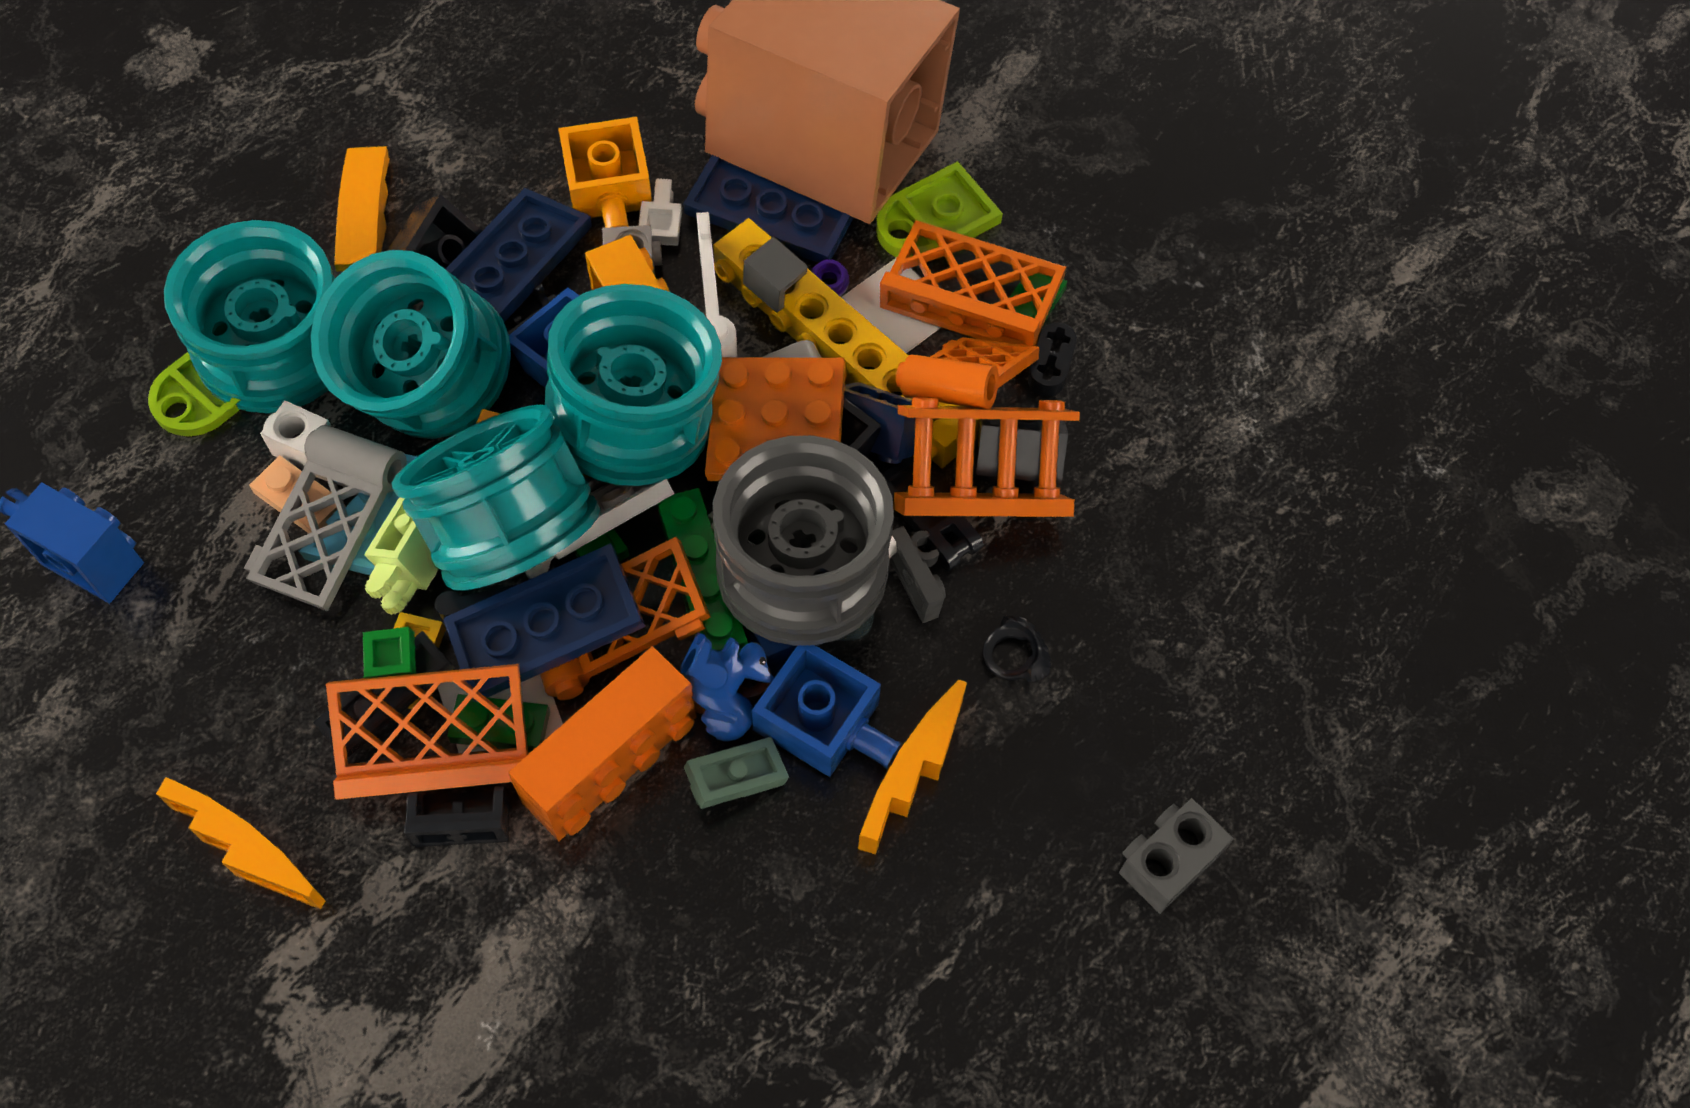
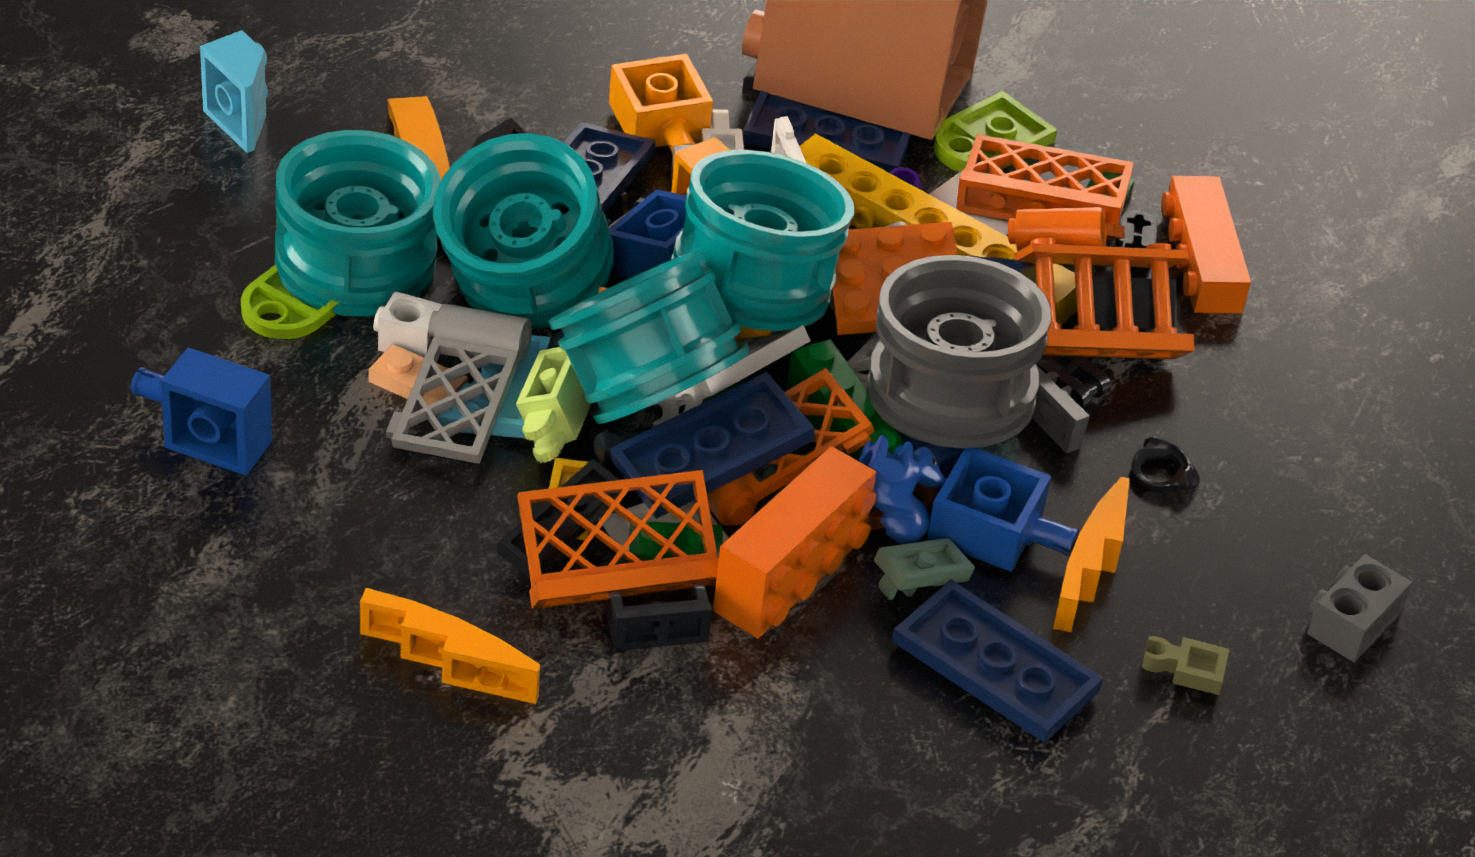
camera: 10 degrees left, 20 degrees down
green plate [363,627,416,678] -> none
dark grey panel [743,236,807,313] -> none
none -> medium azure slope [200,30,268,153]
none -> dark blue plate [892,580,1103,743]
none -> olive plate [1142,636,1229,695]
none -> brick [1161,176,1251,314]

